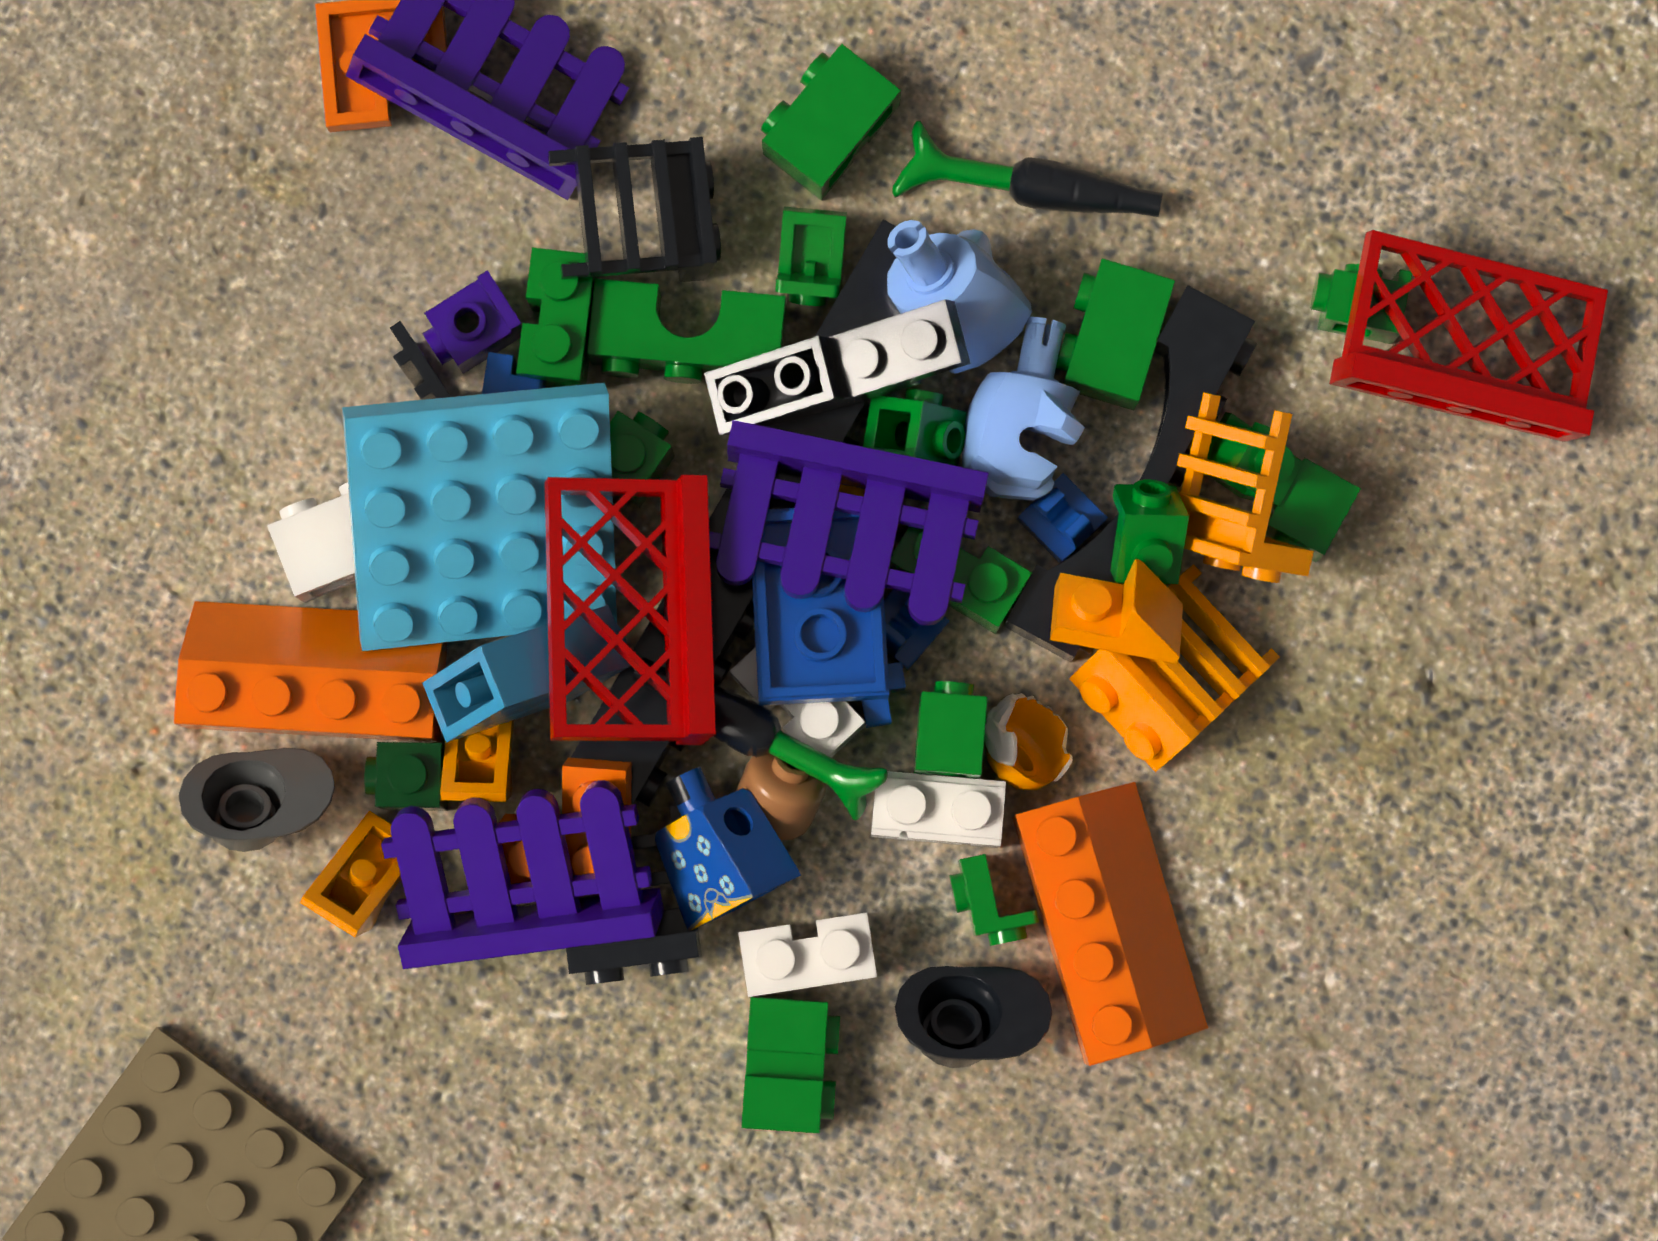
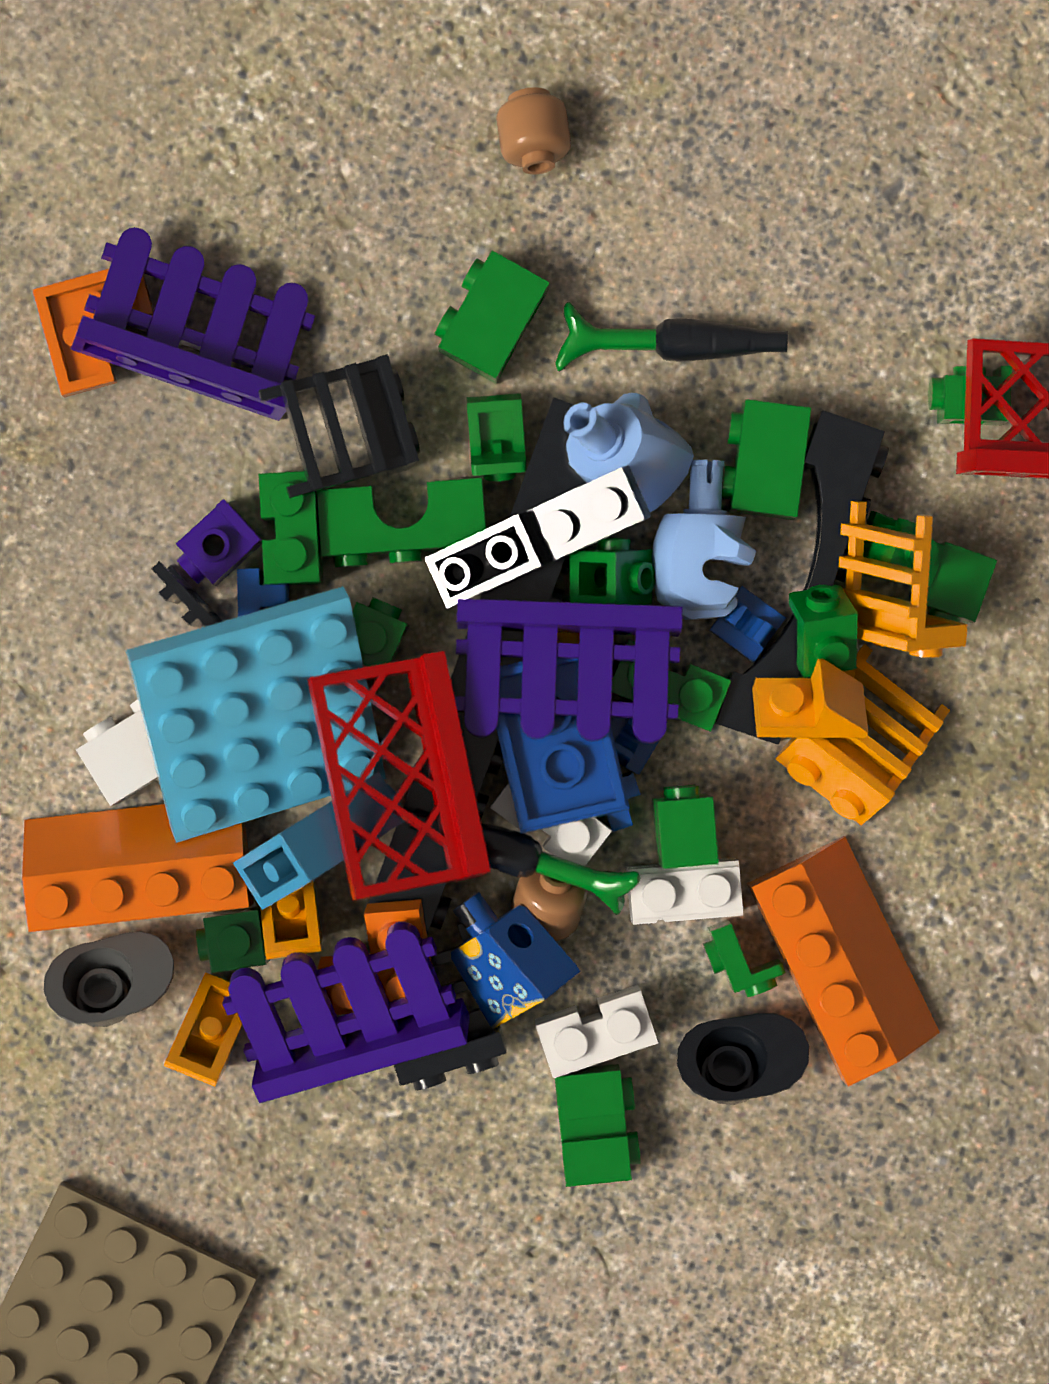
camera: 15 degrees left, 5 degrees up
light orange hair [984,693,1073,790] -> none

